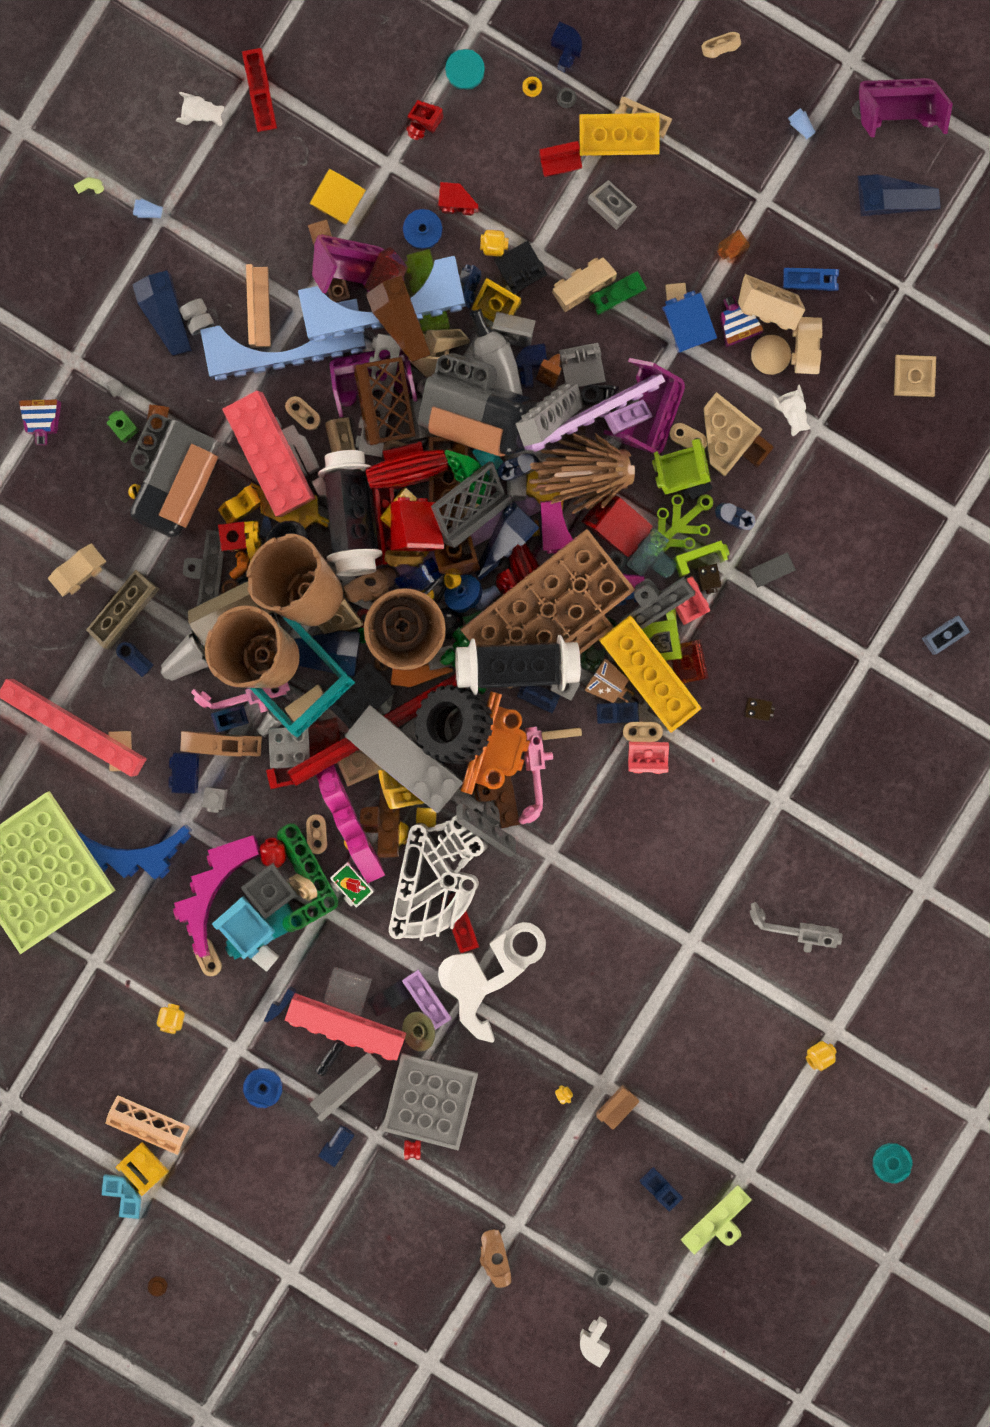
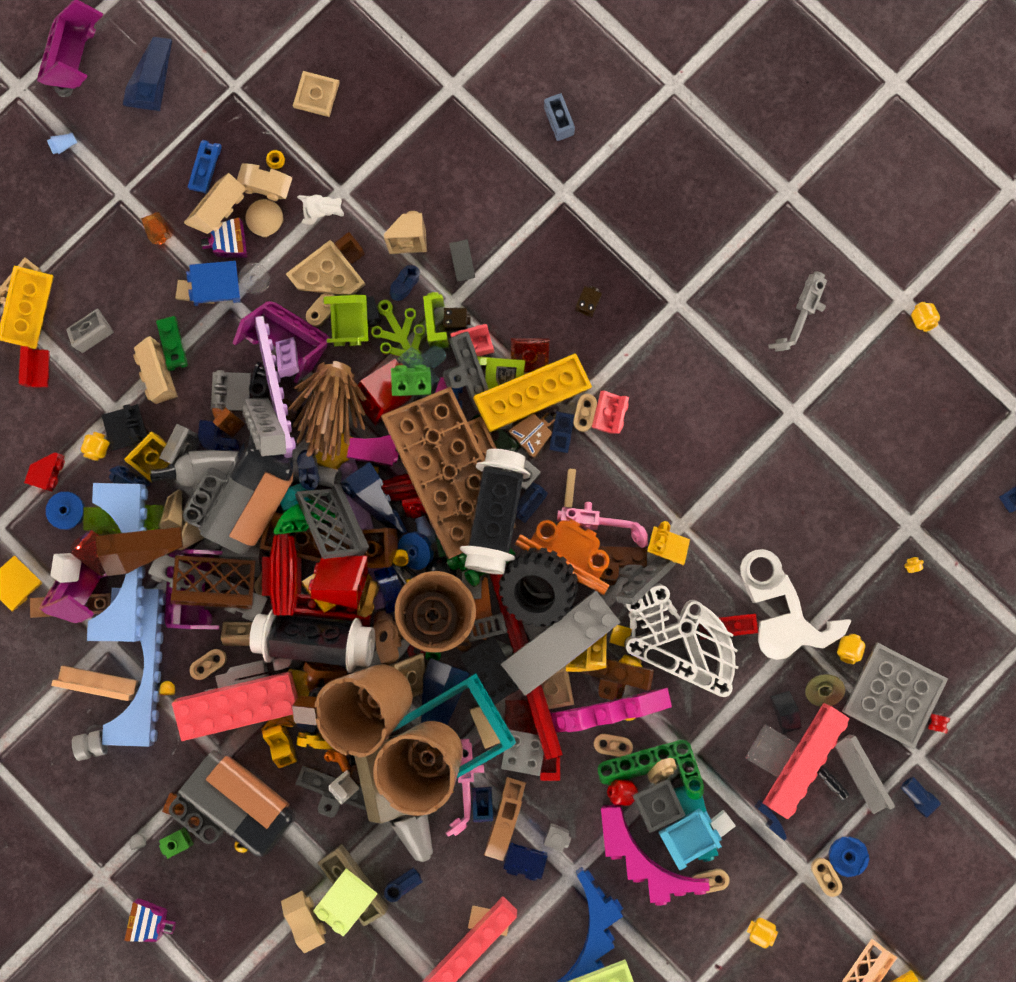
camera: 70 degrees left, 5 degrees down
dark blue wedge [132,270,192,356] -> none
red piece [218,522,247,553] -> none
light grey cone [257,710,282,737] -> none
brick [330,861,375,908] -> none
lavender plate [402,969,452,1030] -> none
medium nougat panel [596,1085,639,1129] -> none
none -> white panel [51,553,82,583]
none -> yellow hinge [159,681,175,695]
none -> clear piece [239,263,270,294]
none -> yellow plate [266,150,285,169]
none -> panel [292,695,317,725]
none -> dark orange tile [303,662,347,691]
none -> yellowish green slope [312,868,378,936]
none -> white panel [329,770,359,805]
none -> tan slope [384,211,427,254]
none -> bright green brick [391,365,431,396]
none -> dark grey slope [468,613,507,642]
none -> yellow hinge [647,521,690,565]
none -> tan plate [811,858,842,897]
none -> yellow head [837,634,865,664]

